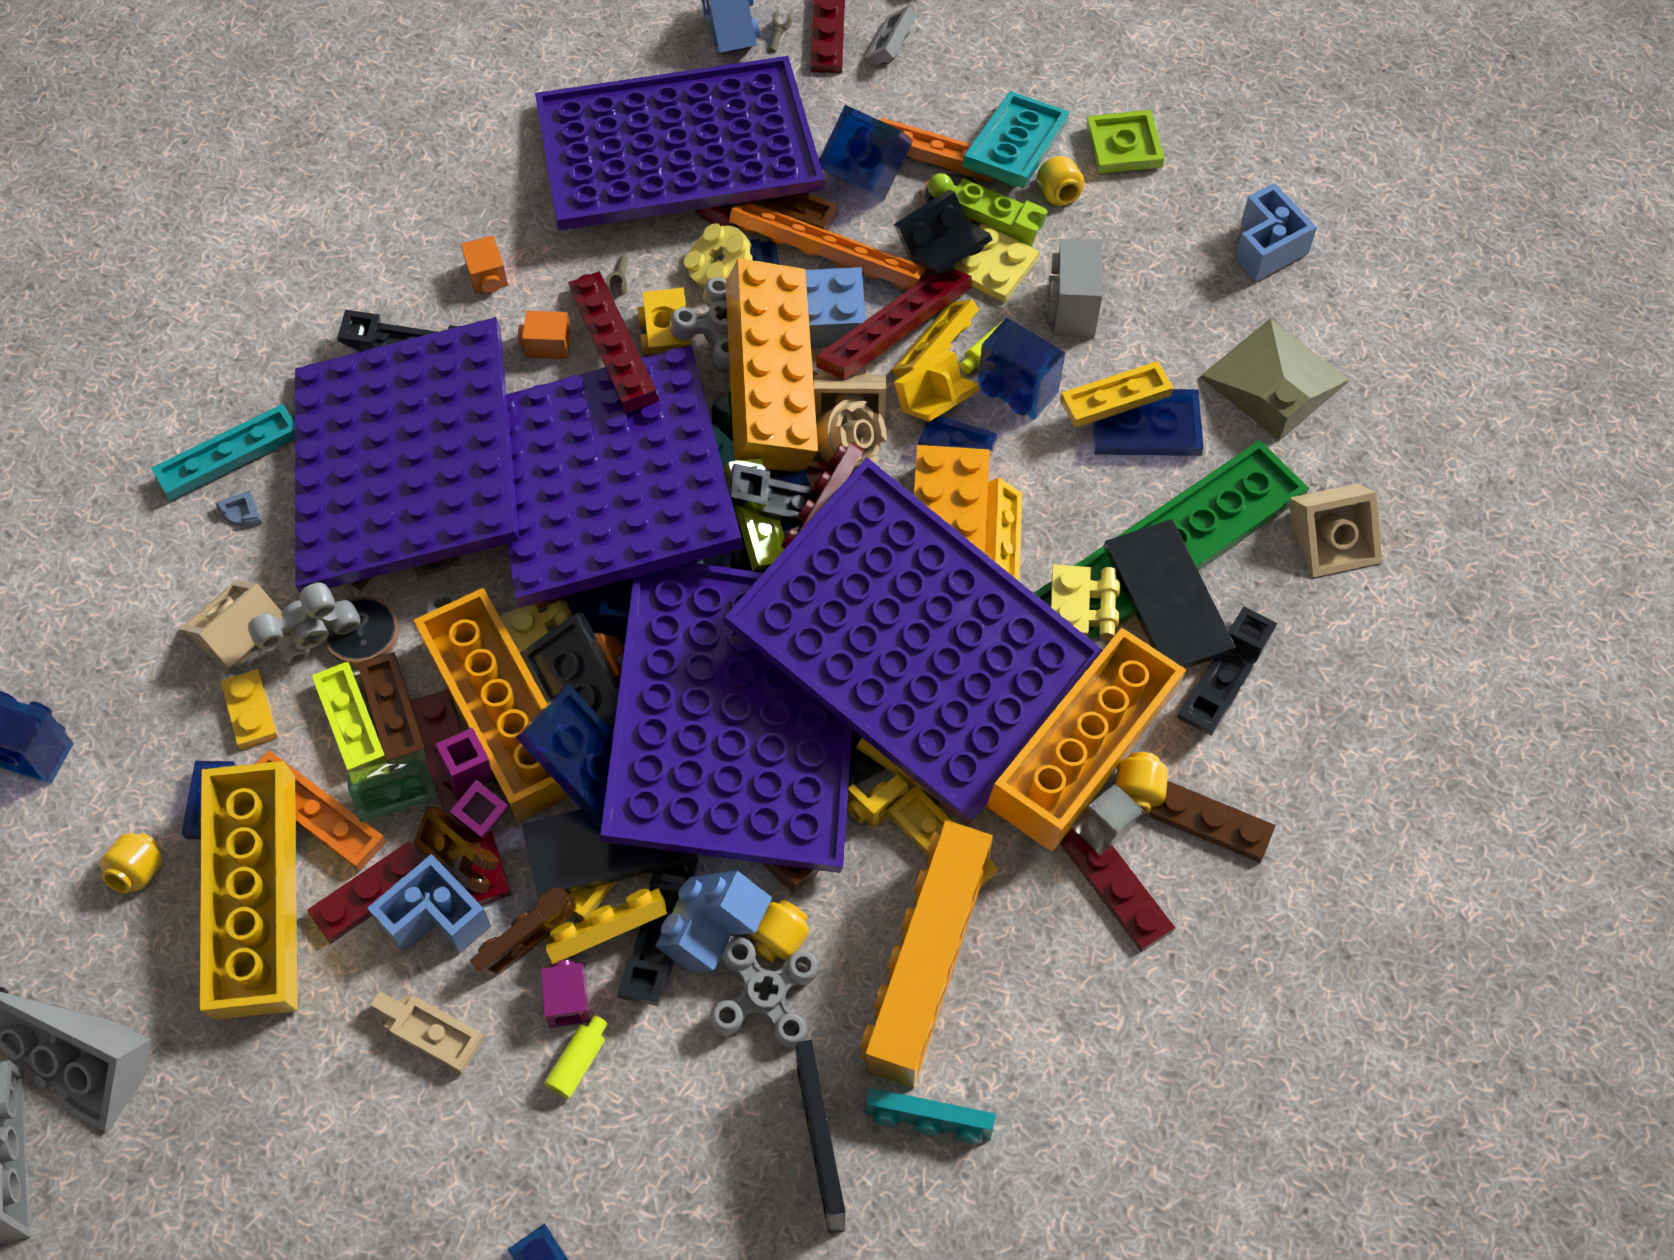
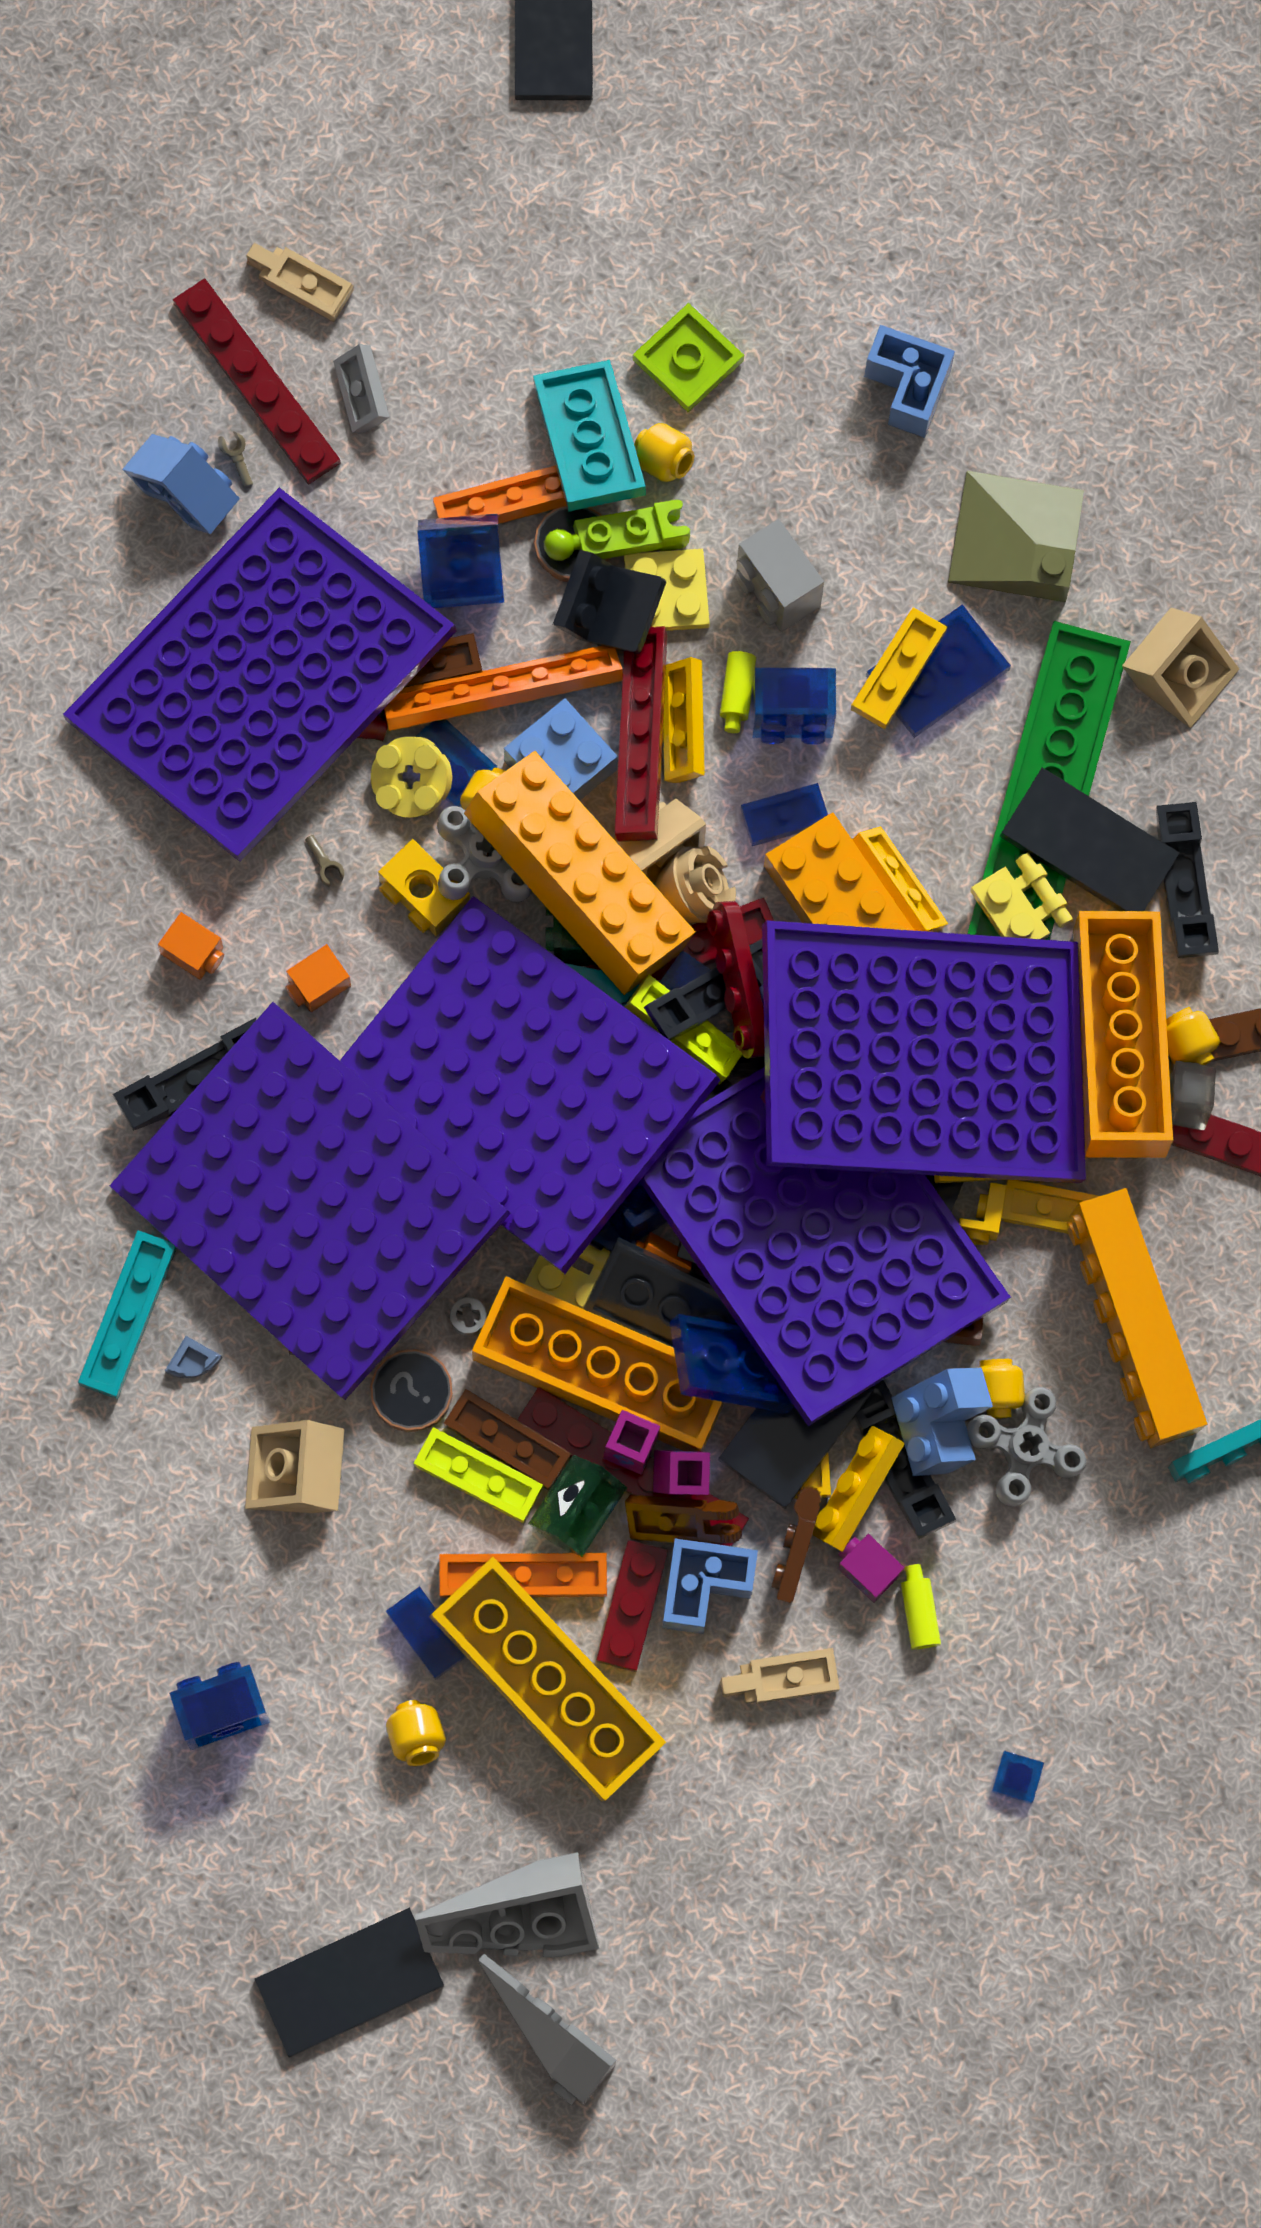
camera: 40 degrees left, 15 degrees up
yellow plate [221,669,278,750] -> none
light grey gear [248,583,360,665] -> none
dark red plate [568,271,660,413] -> none
black tile [795,1039,846,1234] -> none
yellow panel [894,350,980,421] -> none

